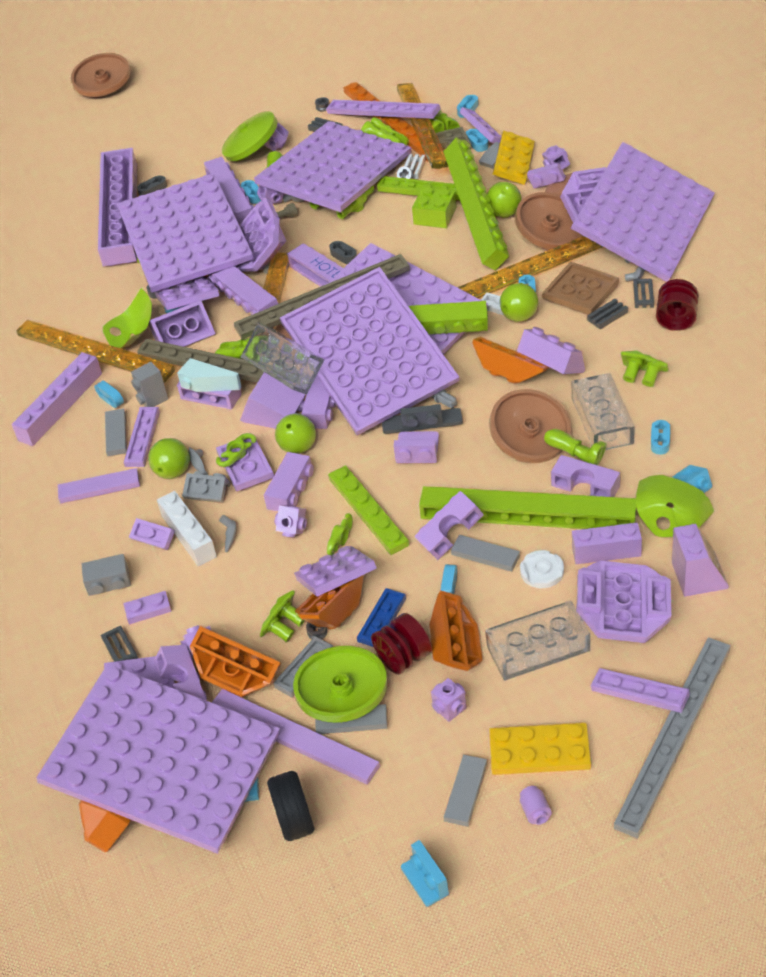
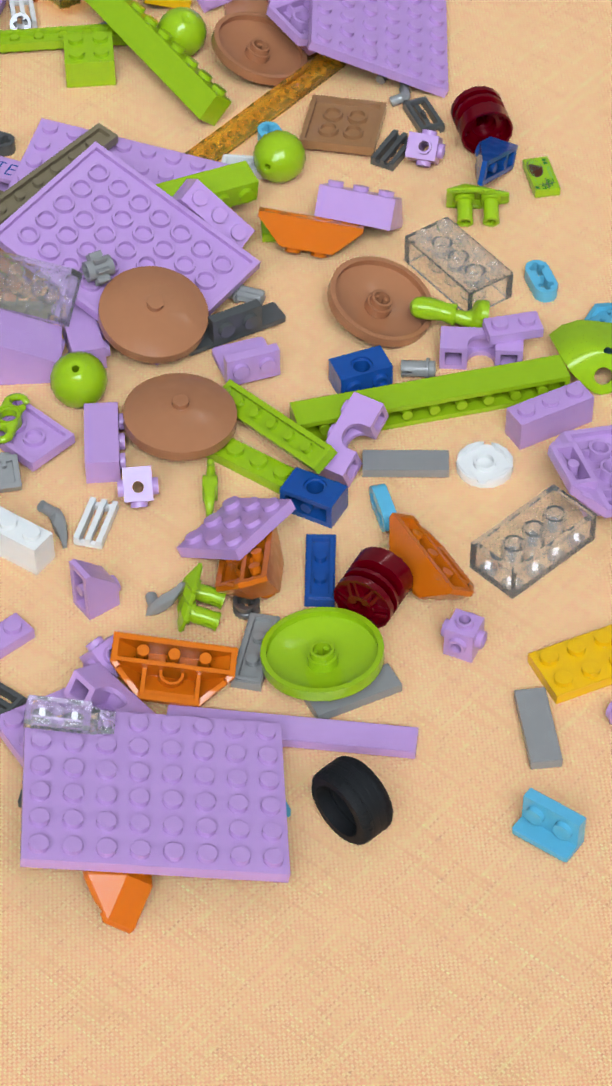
camera: 30 degrees left, 0 degrees up
none -> clear hinge [23,694,116,735]
none -> lavender slope [69,559,121,620]
none -> white tile [73,497,119,549]
none -> light grey gear [82,250,115,286]
none -> nougat dish [98,266,209,364]
none -> nougat dish [123,373,237,461]
none -> light grey bar [145,582,185,616]
none -> lavender brick [173,179,255,248]
none -> lime plate [223,379,337,475]
none -> blue brick [280,467,348,529]
none -> blue brick [329,345,393,394]
none -> light grey pin [401,358,436,378]
none -> lavender brick [405,129,445,168]
none -> blue slope [475,136,518,186]
none -> lavender plate [483,311,544,345]
none -> lime tile [522,156,560,198]

